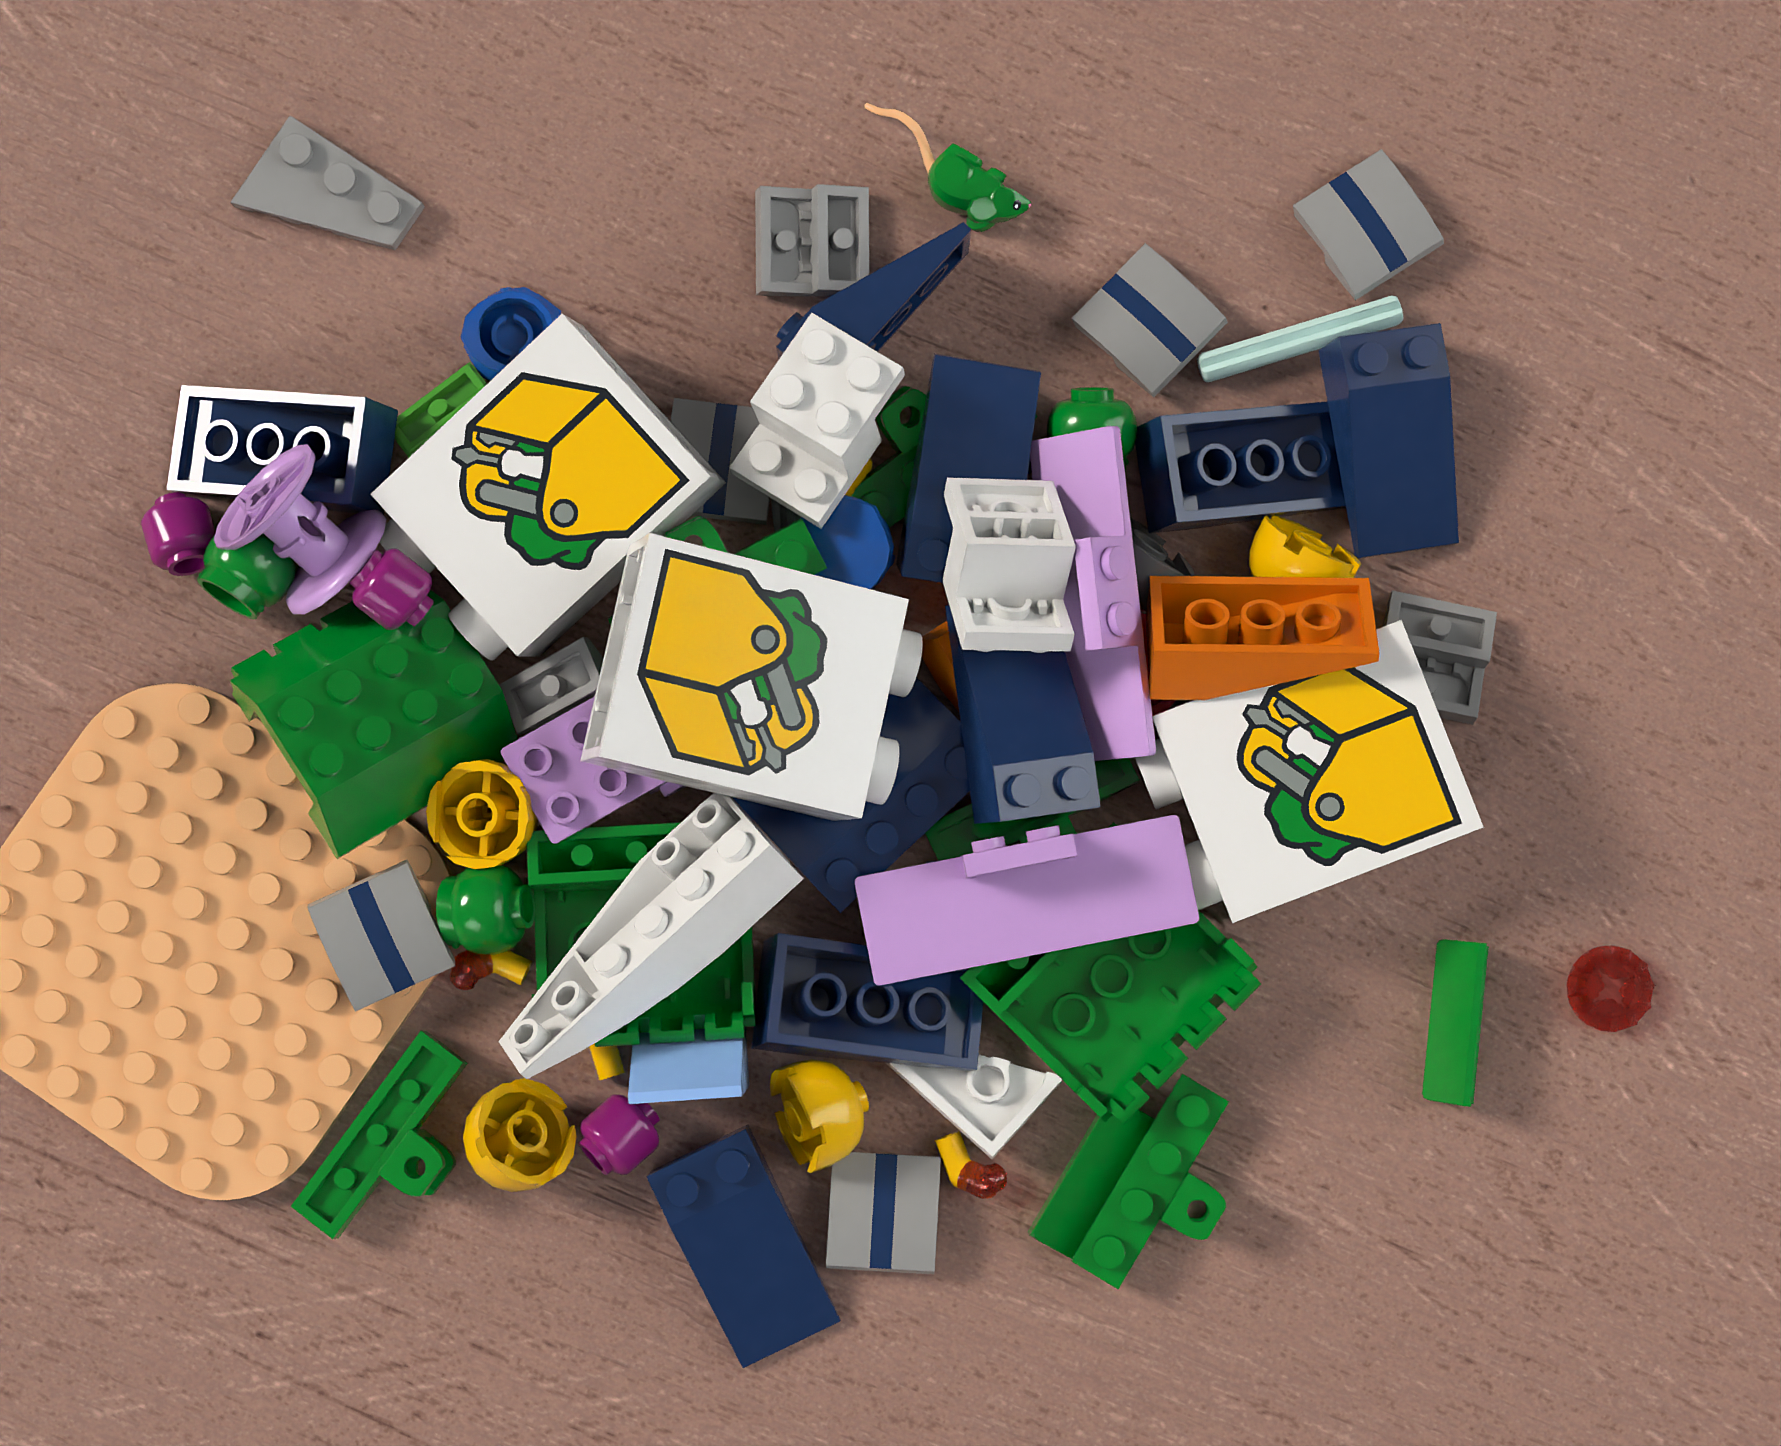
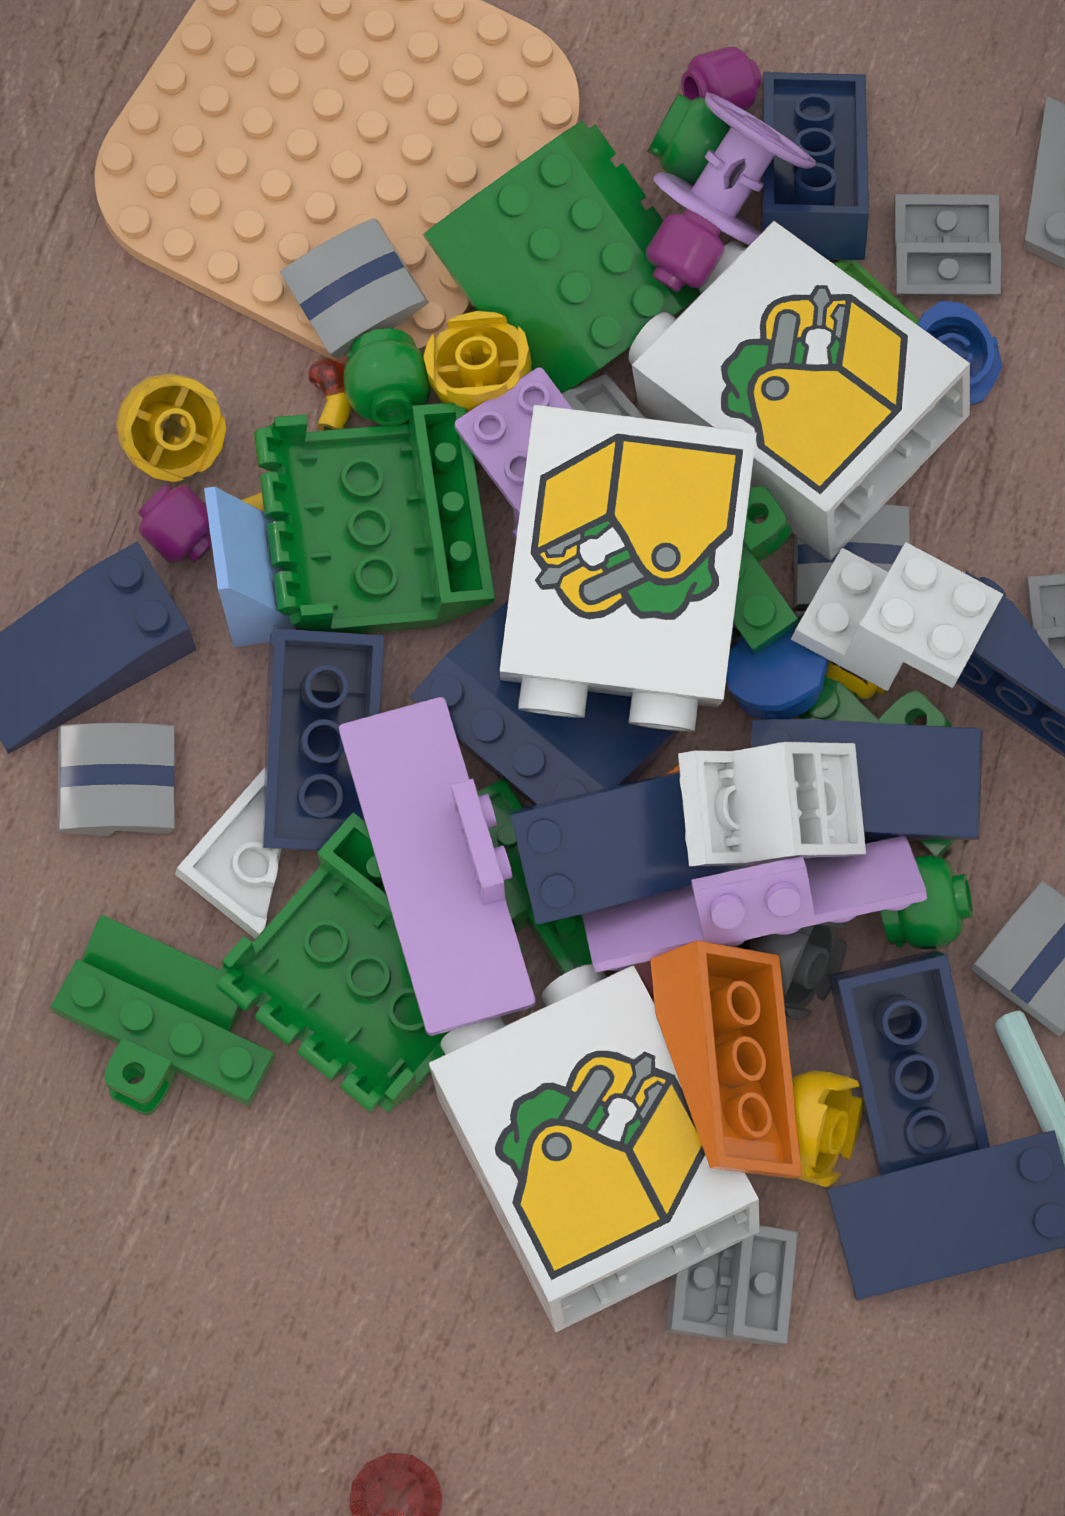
camera: 90 degrees right, 15 degrees down
green plate [291,1030,468,1239] -> none
white wedge [498,793,804,1079] -> none
yellow cylinder [770,1059,869,1173] -> none
arm [935,1131,1007,1199] -> none
green slope [1422,939,1489,1107] -> none
none -> light grey slope [894,194,1001,296]

